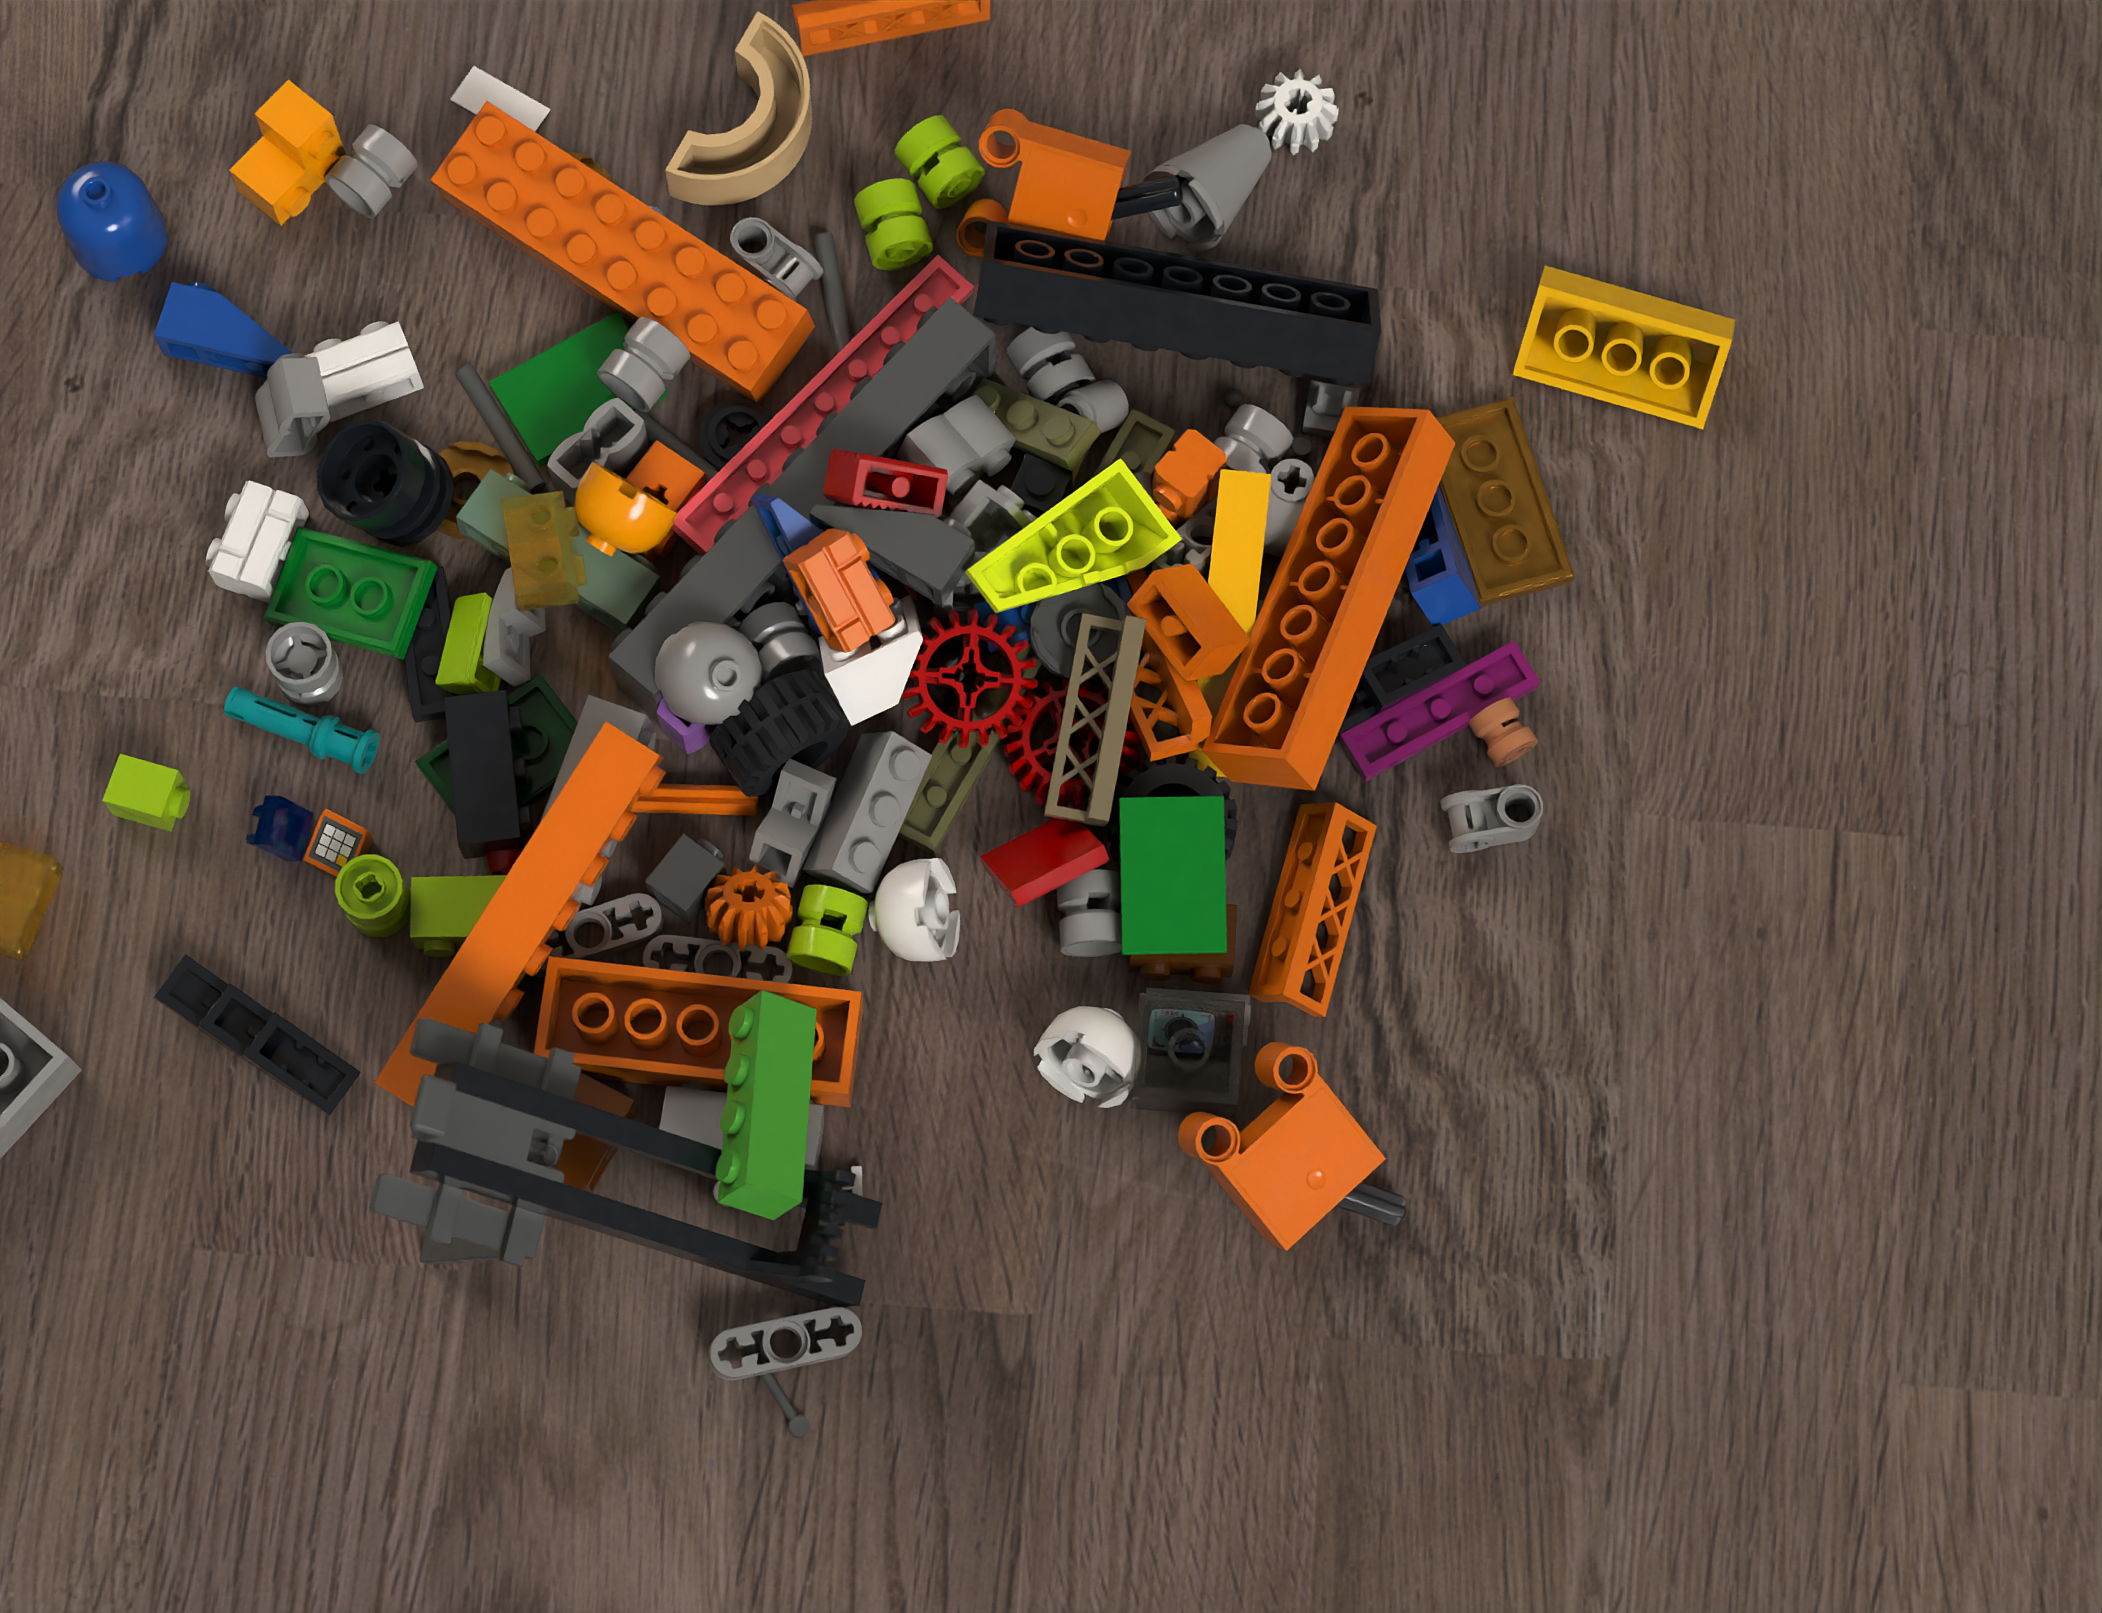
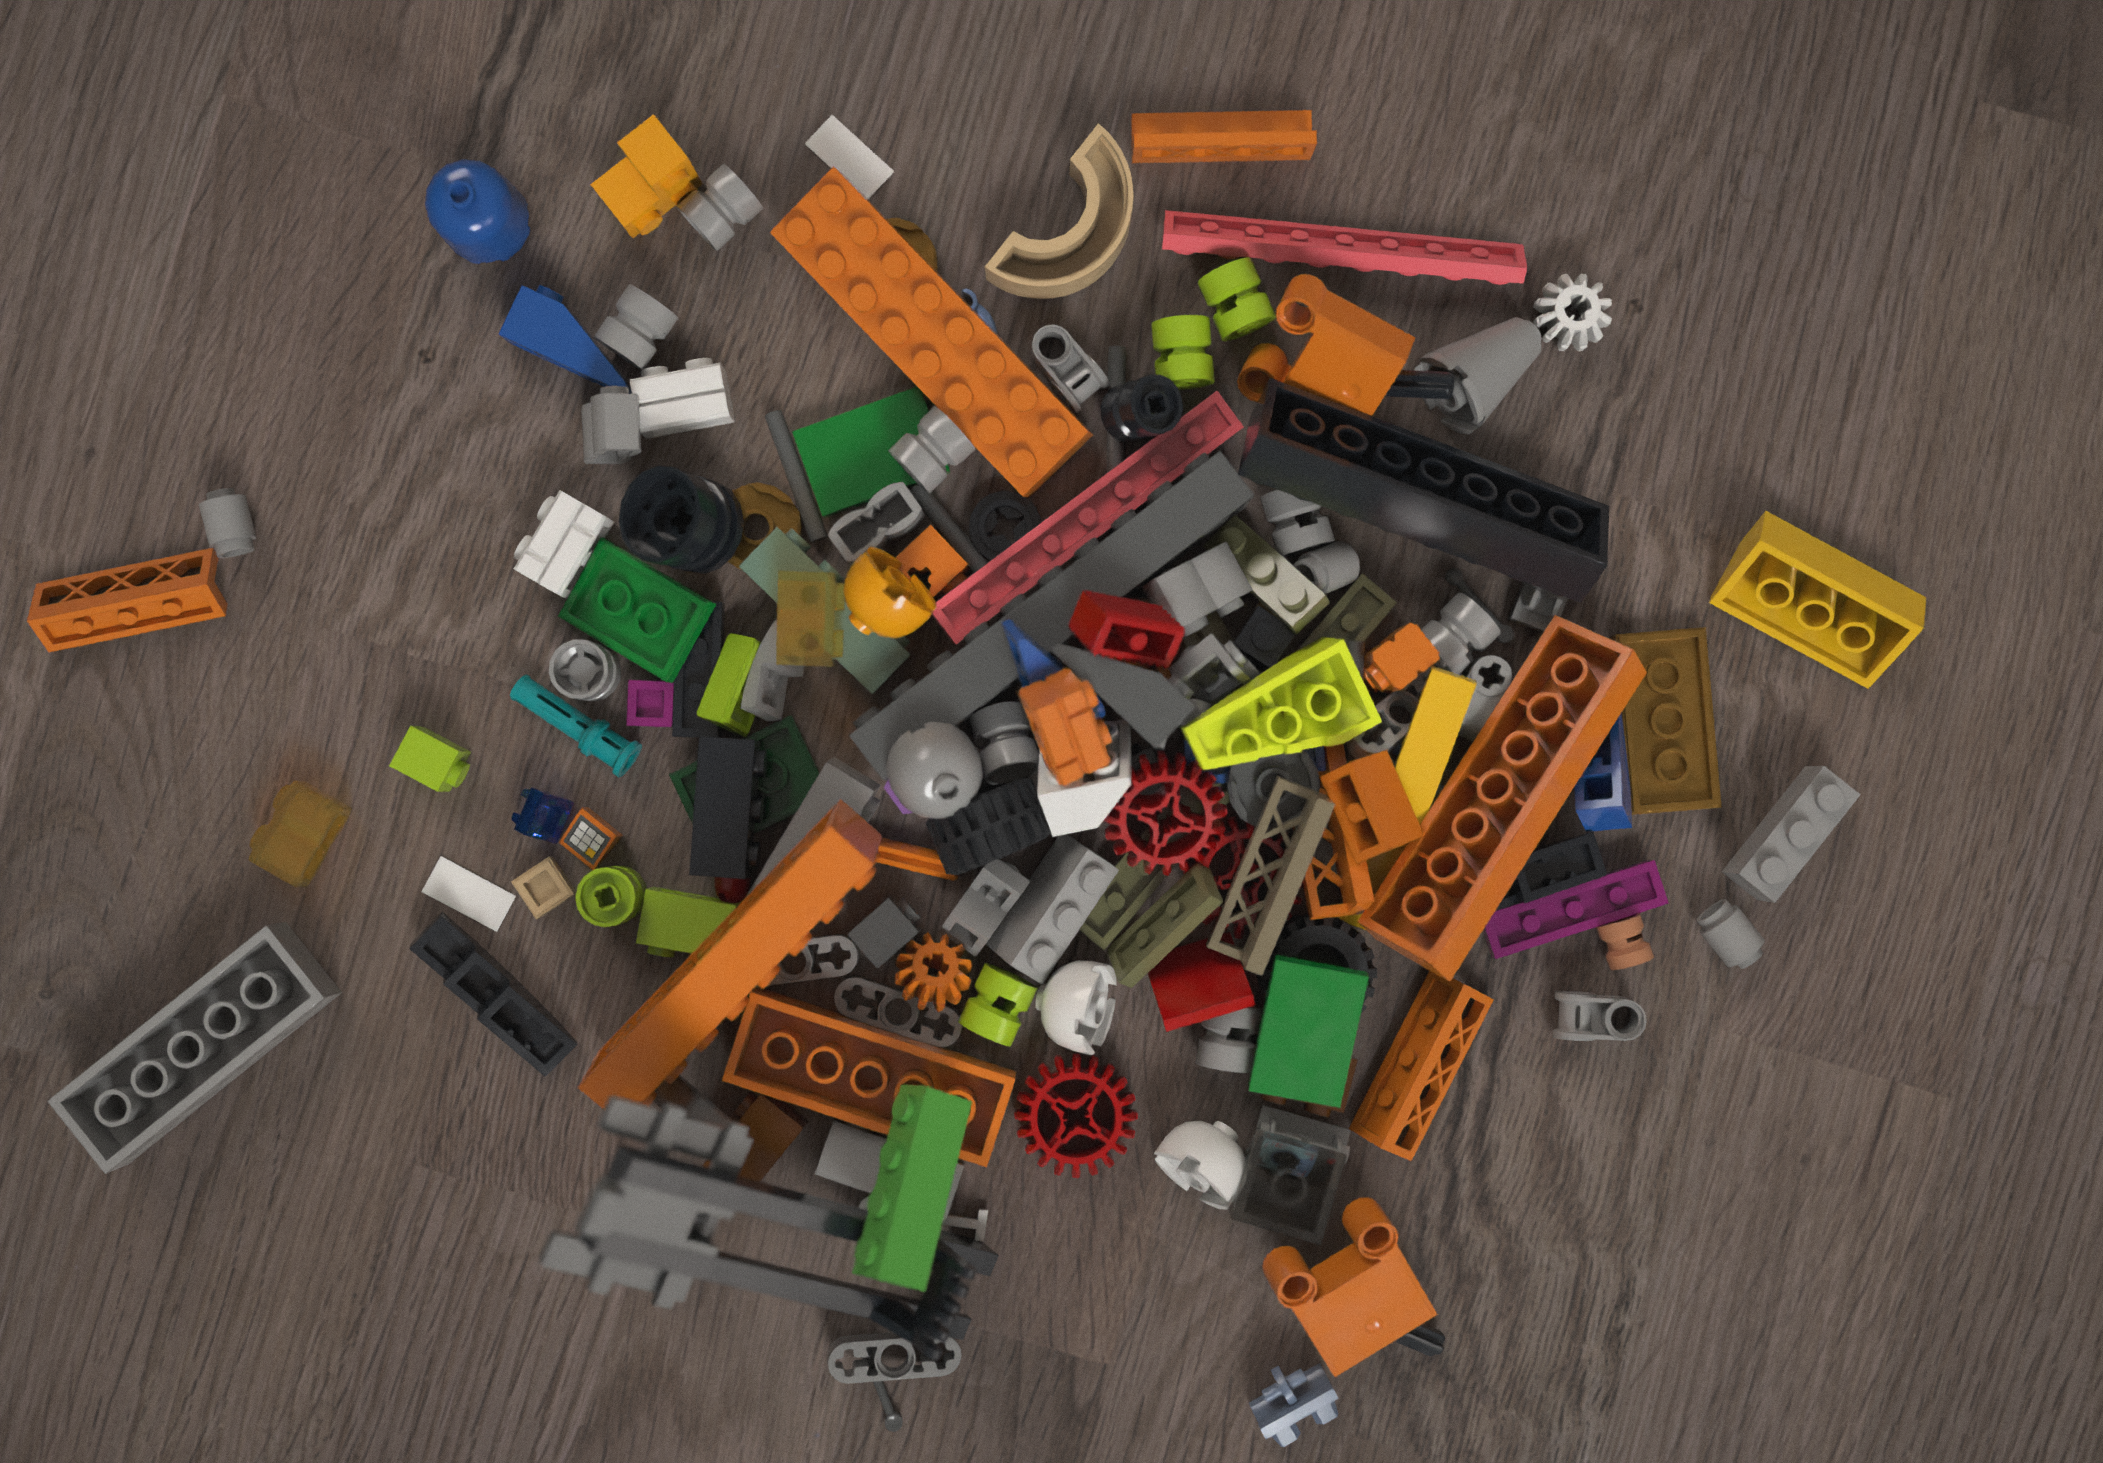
camera: 15 degrees right, 15 degrees up
none -> white sticker [422,856,516,932]
none -> tan tile [511,856,576,919]
none -> light grey wheel [594,284,678,370]
none -> magenta plate [626,680,674,728]
none -> red gear [1014,1052,1138,1178]
none -> black wheel [1100,374,1183,442]
none -> olive plate [1107,863,1223,988]
none -> coral plate [1162,210,1527,285]
none -> sand blue hips [1249,1363,1339,1447]
none -> light grey brick [1696,899,1765,969]
none -> light grey brick [1722,766,1861,903]

